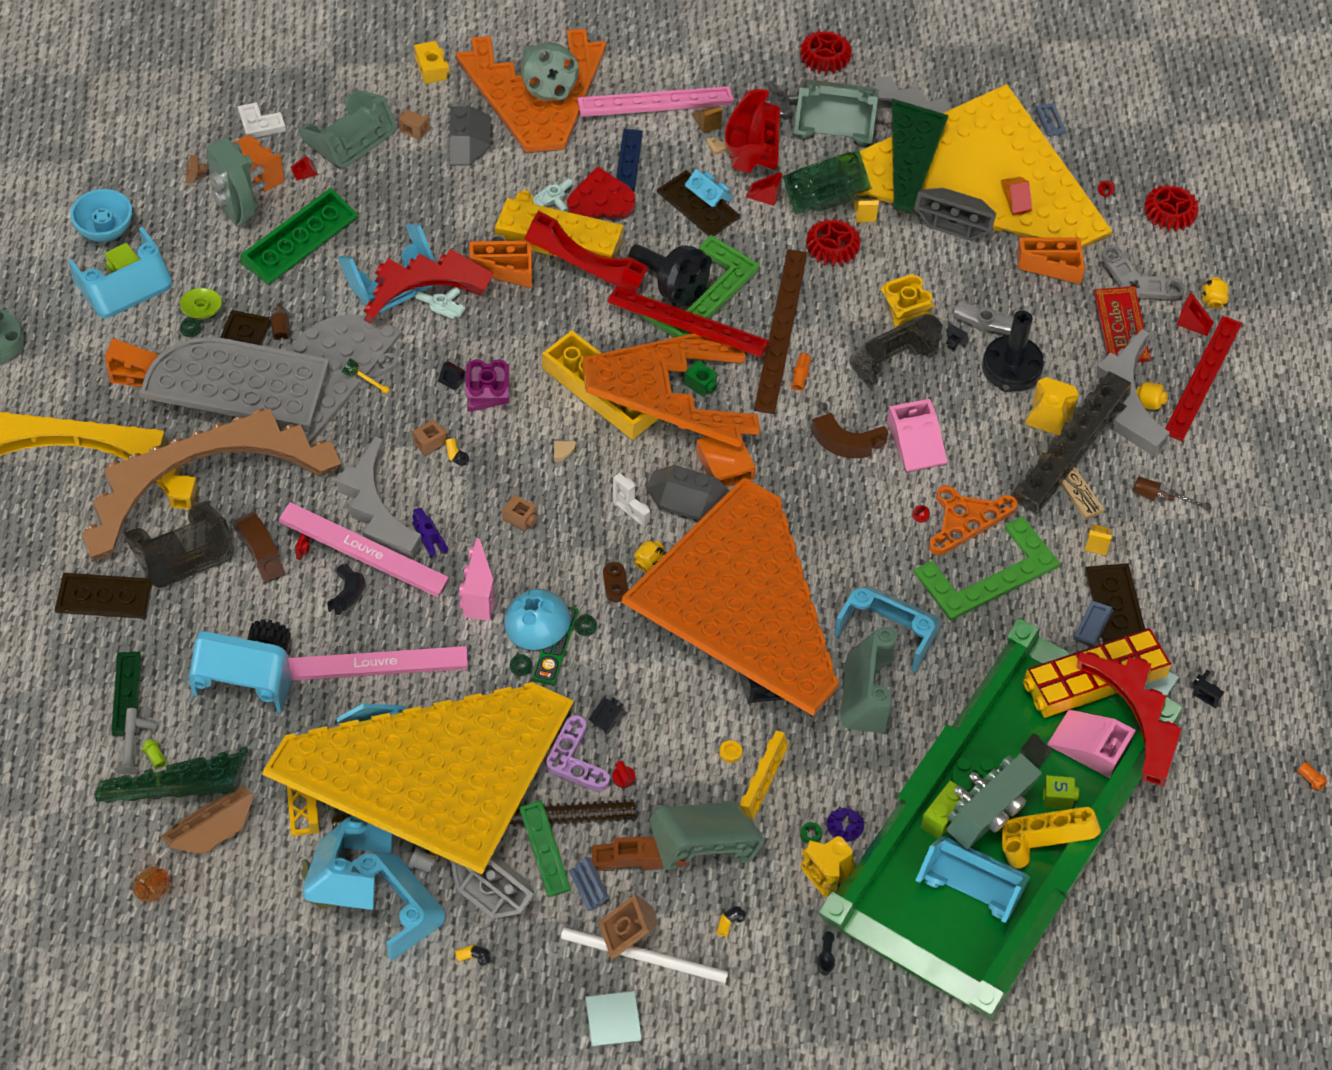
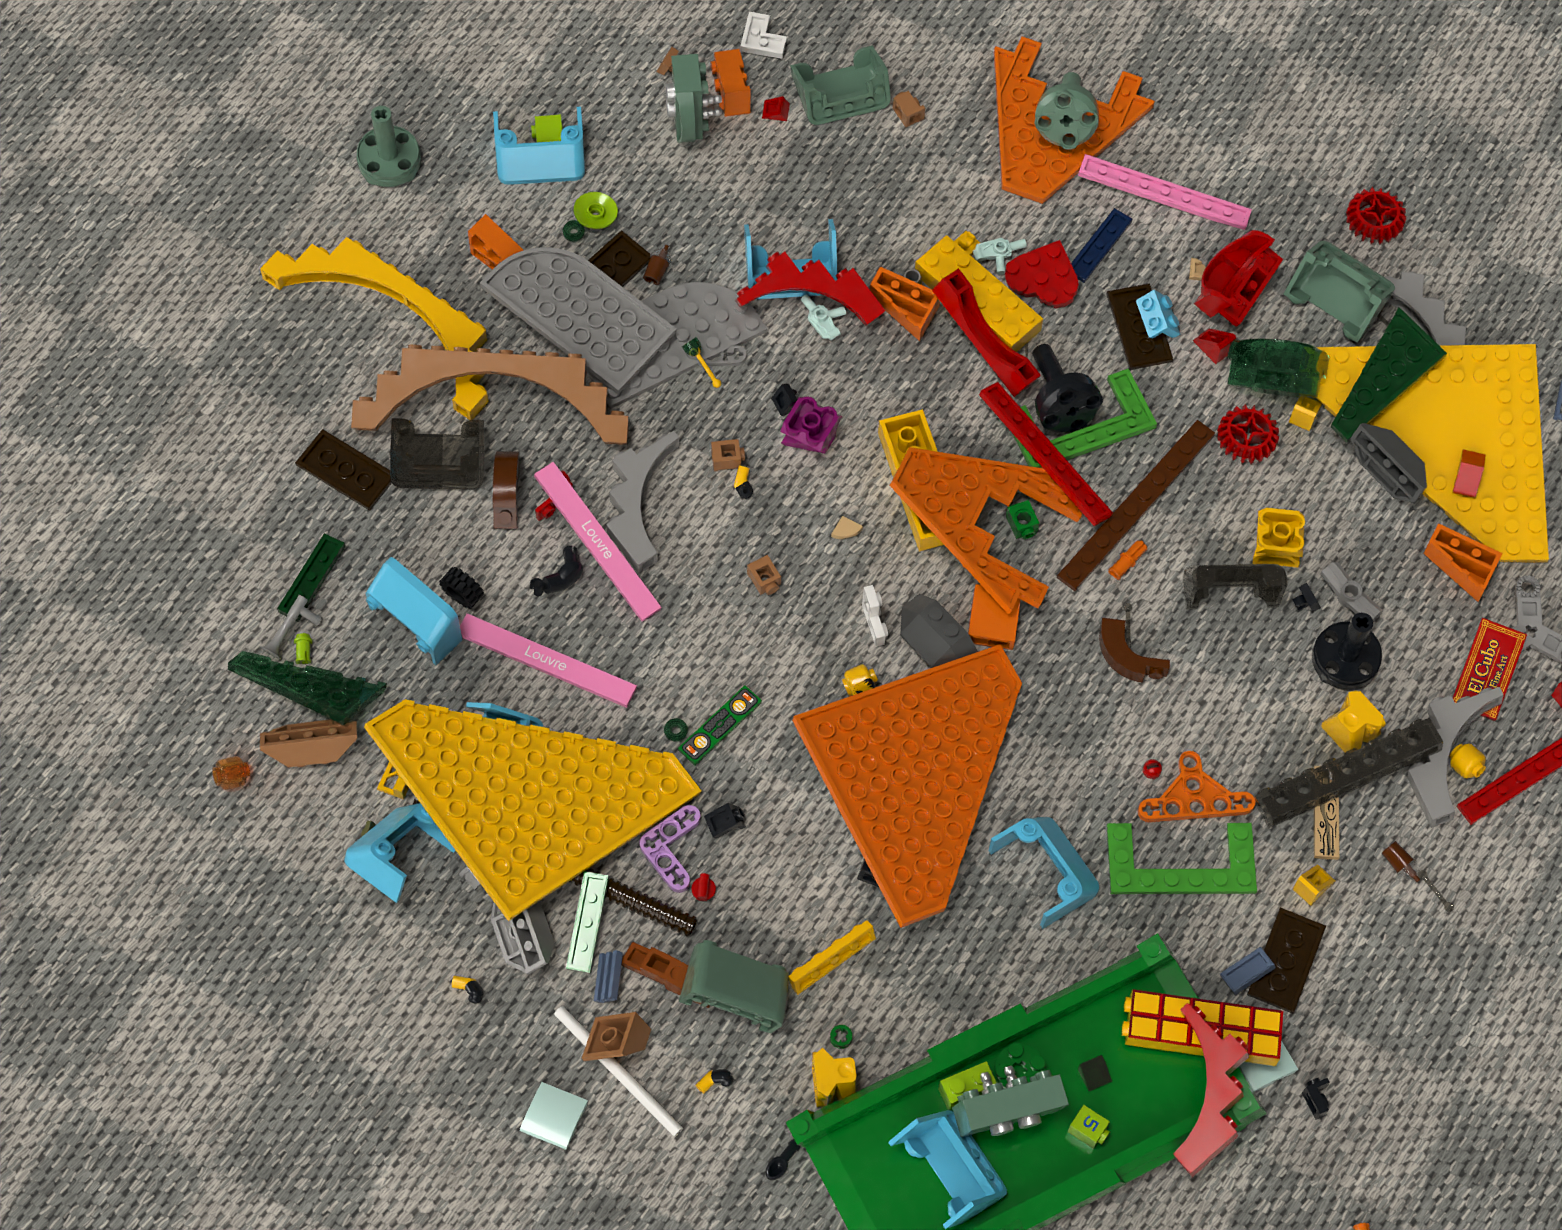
camera: 30 degrees right, 10 degrees up
medium azure piece [70,189,132,242] -> none
green arch [239,188,359,285] -> none
medium azure windscreen [351,853,445,961] -> none
dark purple hinge [412,508,449,557] -> none
yellow brick [414,41,450,84] -> none
dark grey wedge [450,106,491,166] -> none
bright pink slope [459,538,495,621] -> none
medium azure piece [504,589,571,650] -> none
clear green plate [575,614,597,636] -> none
reddish brown plate [603,562,628,603] -> none
pearl gold slope [691,106,722,134] -> none
yellow tile [719,740,743,763] -> none
flat silver piece [767,80,799,118] -> none
dark purple gear [826,806,864,842] -> none
sand green windscreen [840,627,897,734] -> none
bright pink slope [887,399,947,472] -> none
yellow beam [1002,807,1101,869] -> none
bright pink slope [1047,710,1136,778] -> none

